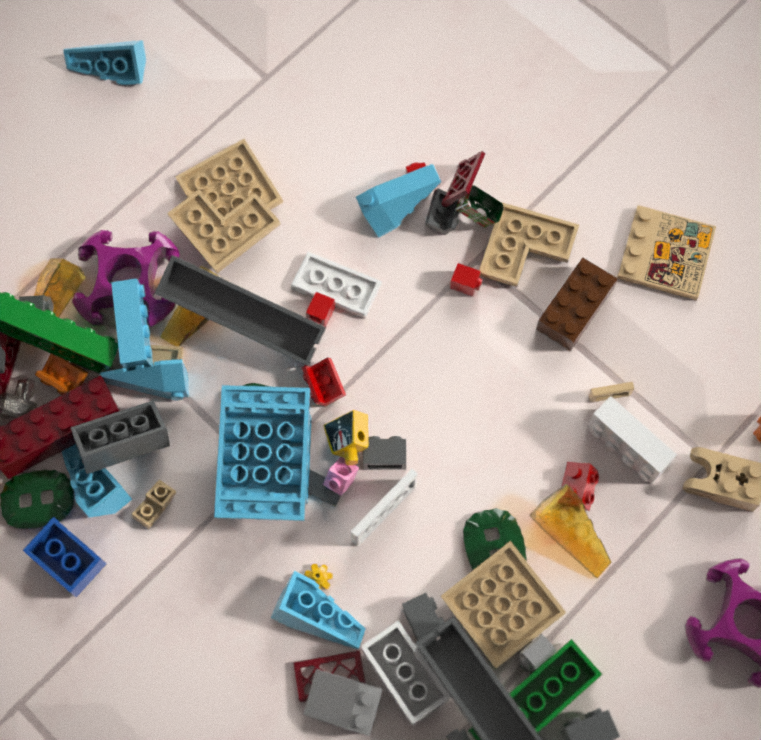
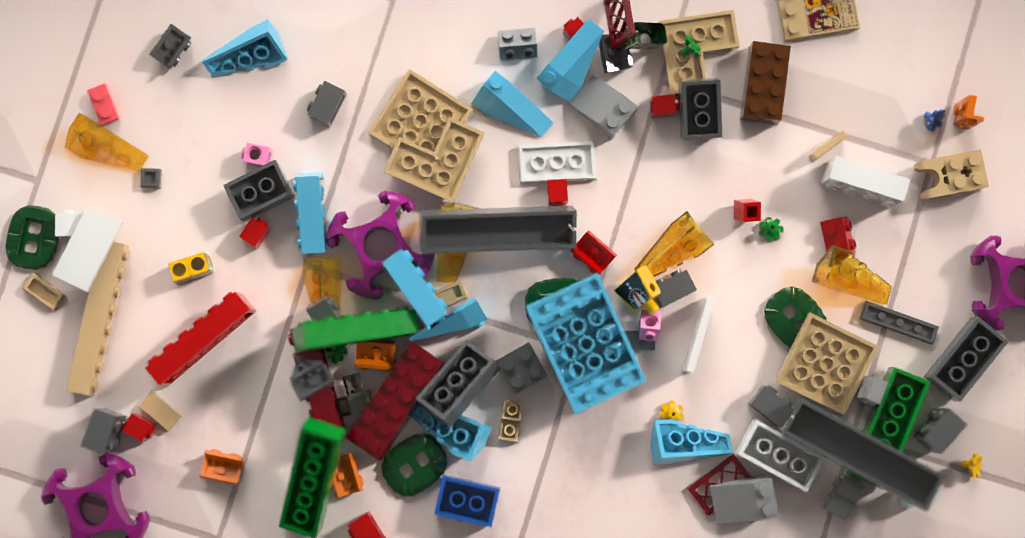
camera: 30 degrees left, 15 degrees up
none -> dark grey bracket [149,23,192,68]
none -> dark grey brick [223,160,295,222]
none -> red brick [239,218,271,249]
none -> bright pink brick [241,143,273,167]
none -> medium azure wedge [293,172,327,254]
none -> dark grey brick [307,80,347,127]
none -> green plant [326,345,348,364]
none -> medium azure wedge [471,71,554,137]
none -> dark grey brick [495,342,548,395]
none -> dark grey bracket [498,28,538,60]
none -> light grey slope [568,75,638,139]
none -> clear yellow wedge [634,211,714,277]
none -> dark grey brick [678,78,722,140]
none -> green plant [681,35,702,58]
none -> red brick [733,199,761,222]
none -> green plant [759,217,784,242]
none -> dark grey tile [859,301,939,345]
none -> blue plant [923,109,945,132]
none -> dark grey brick [924,317,1009,402]

